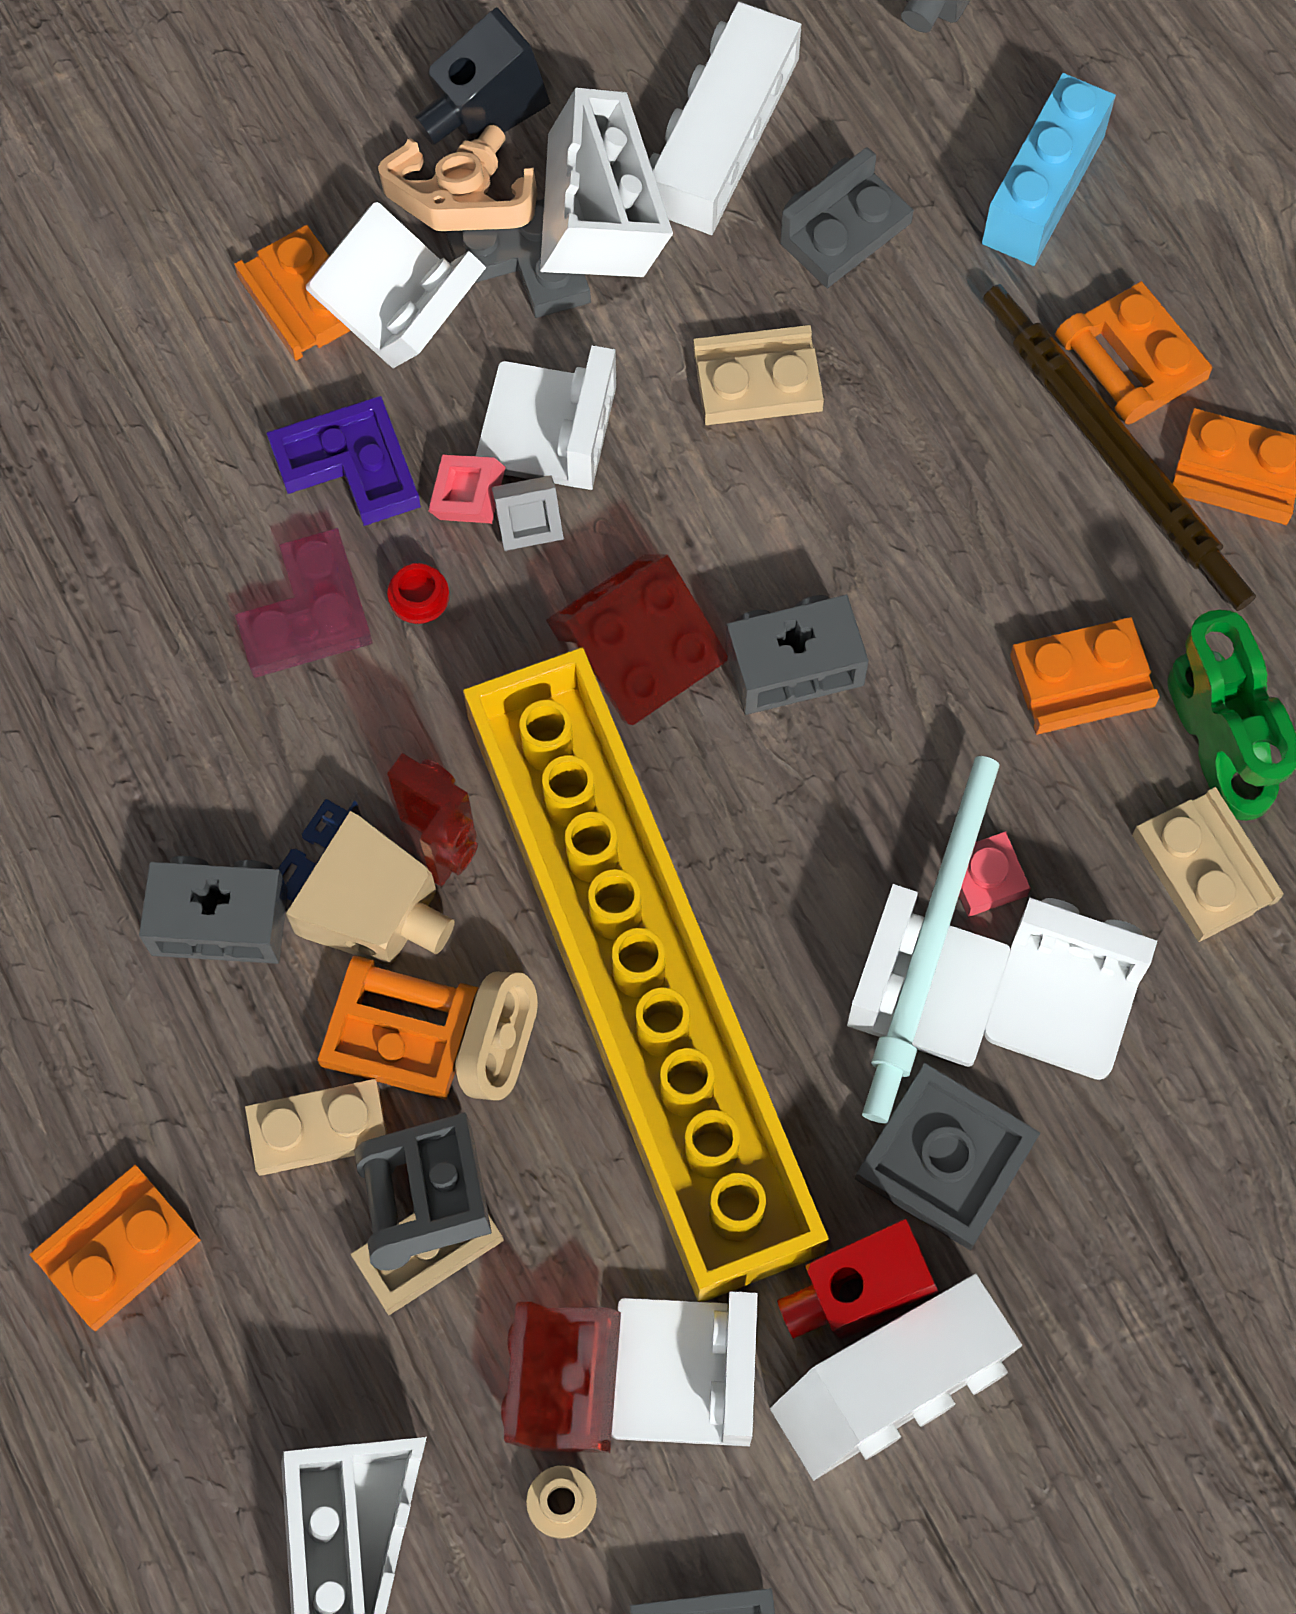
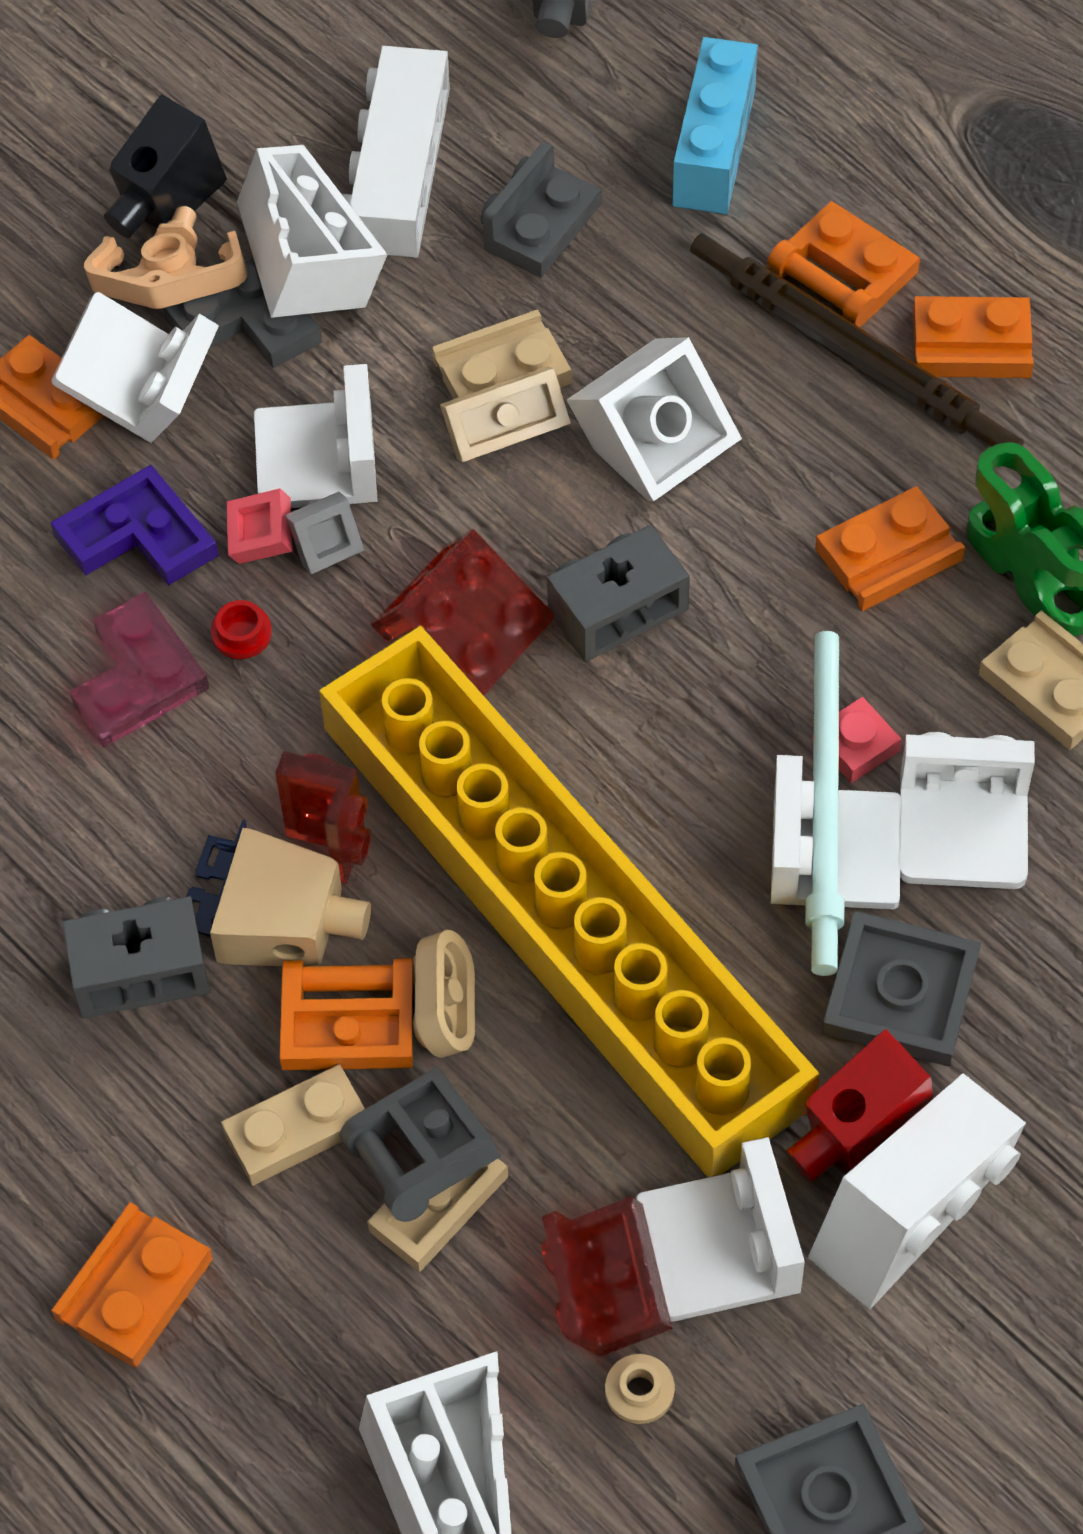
camera: 15 degrees left, 10 degrees down
none -> tan plate [440,366,571,462]
none -> white slope [567,337,742,502]

